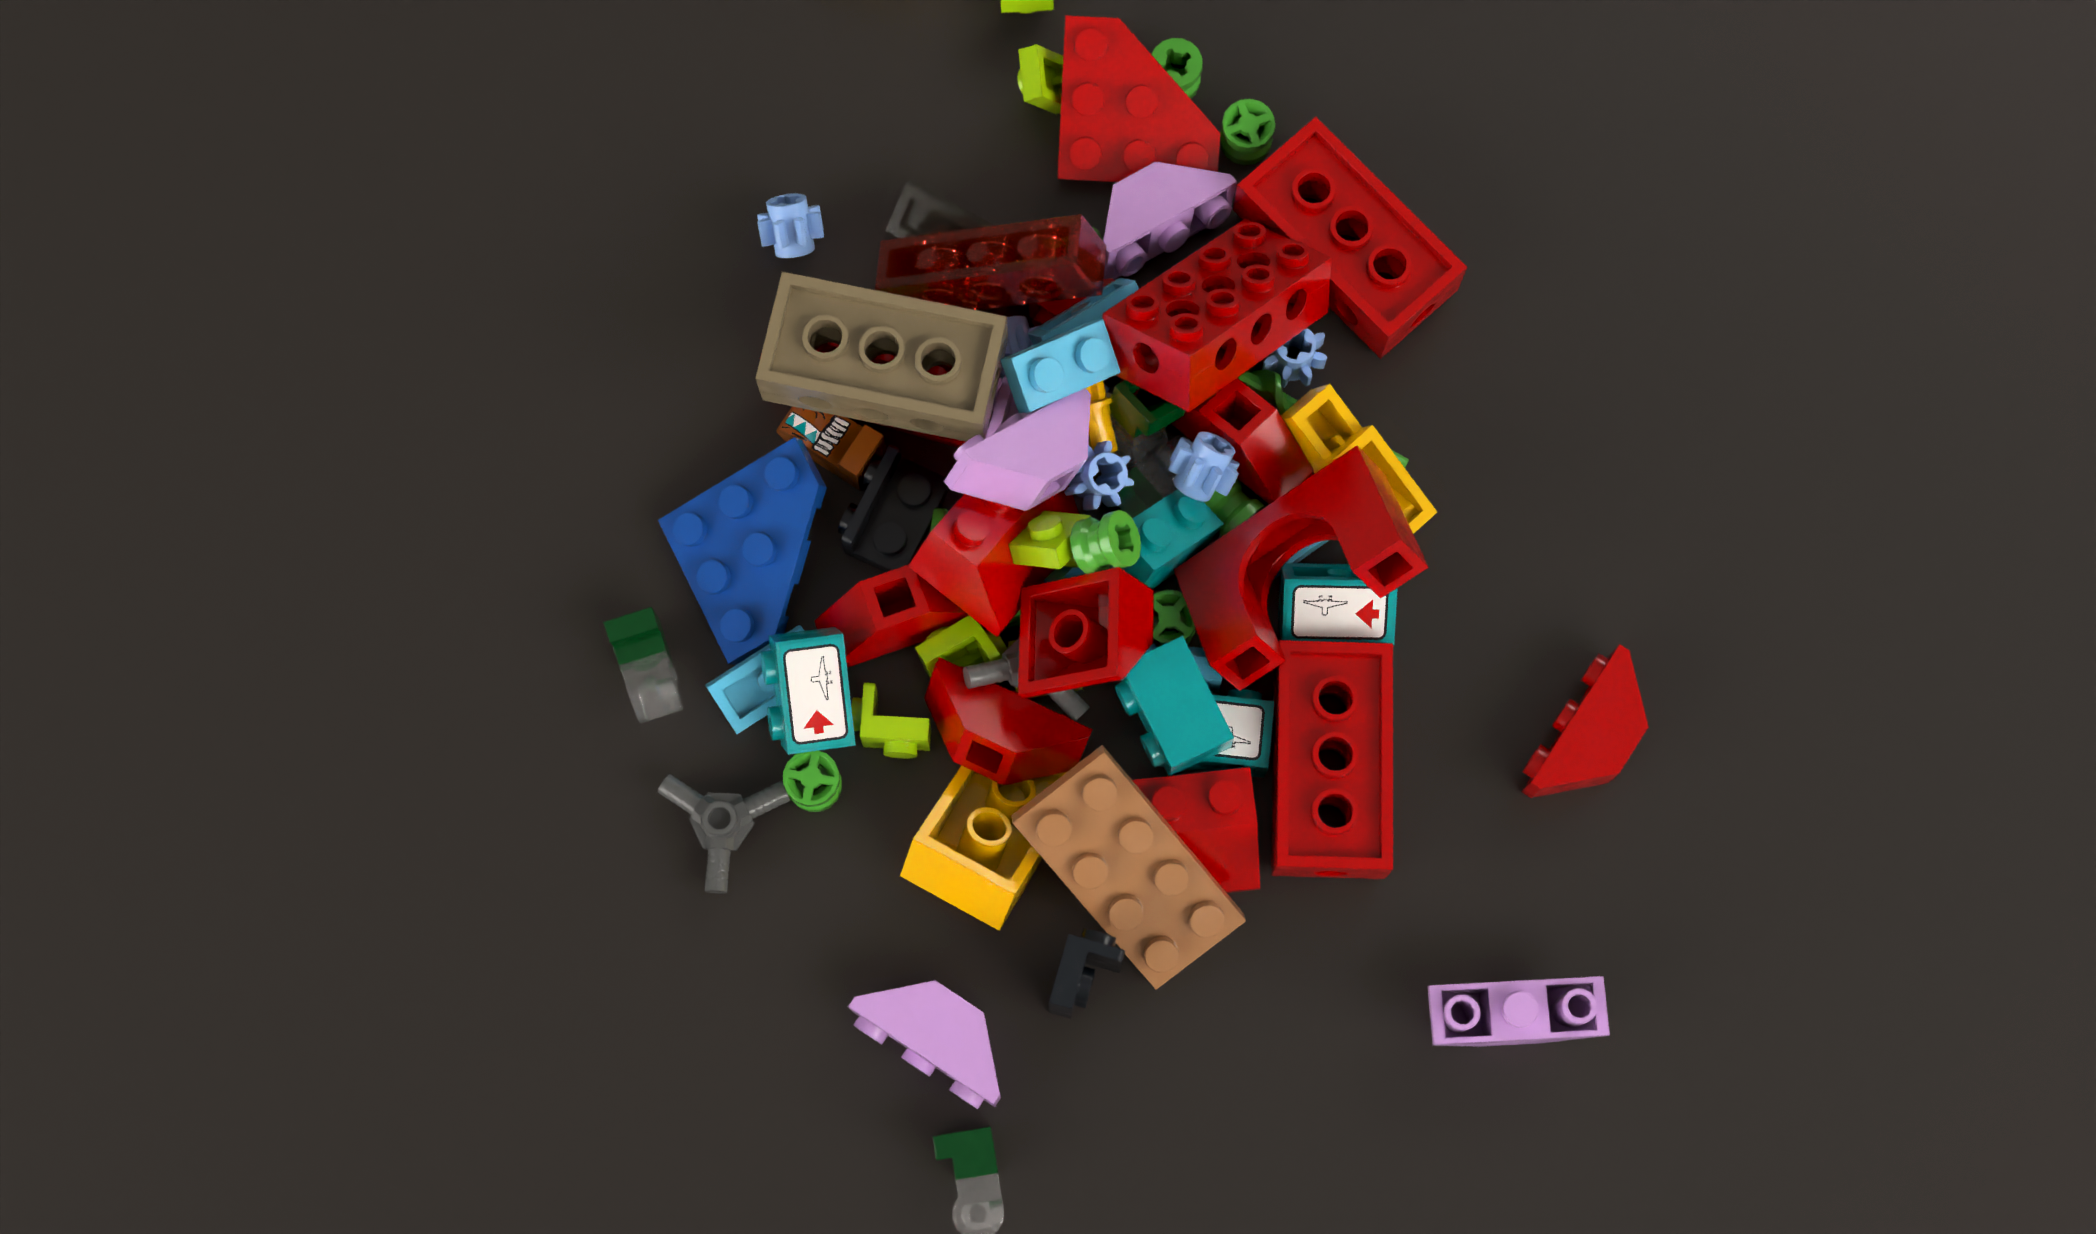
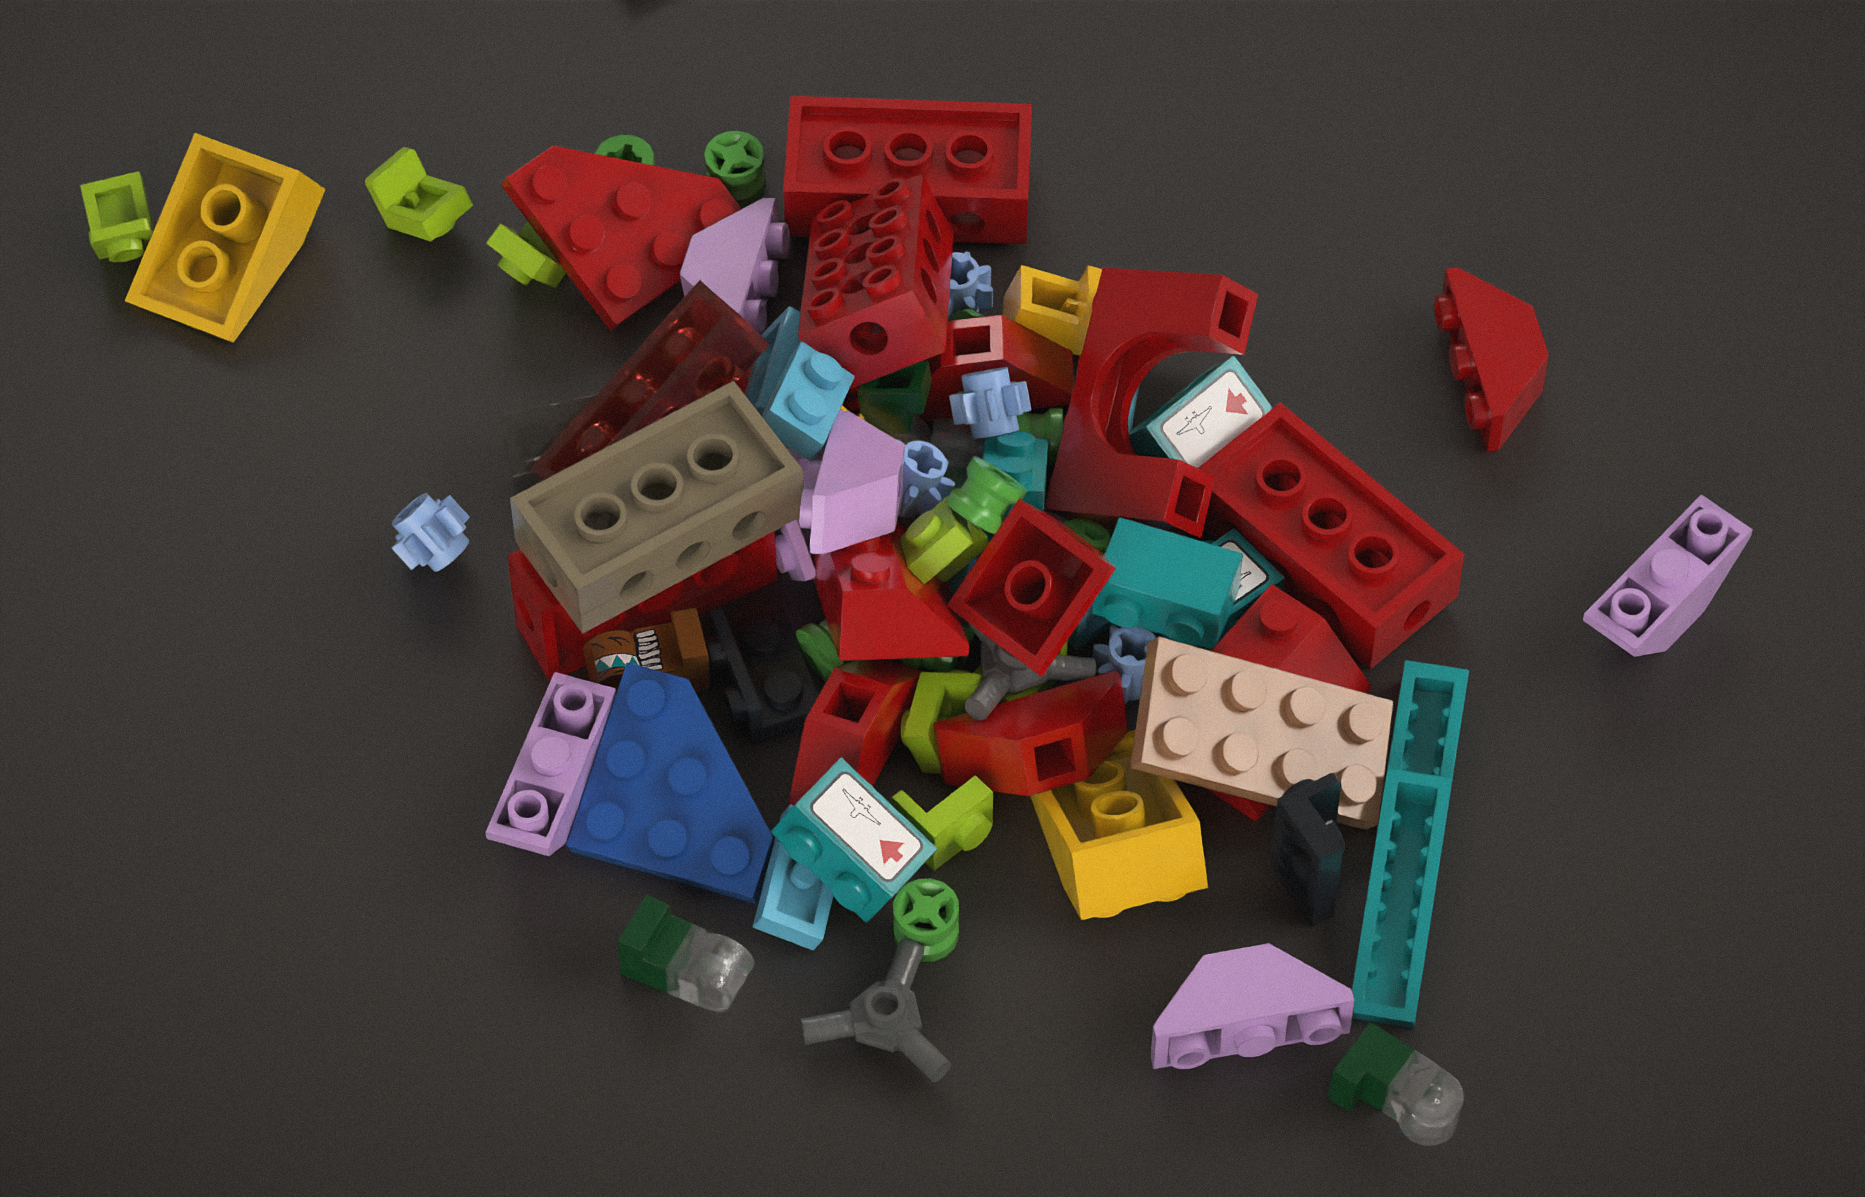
camera: 45 degrees left, 20 degrees down
none -> lavender slope [486,672,616,856]
none -> light blue gear [1093,625,1168,704]
none -> teal slope [1352,660,1469,1029]

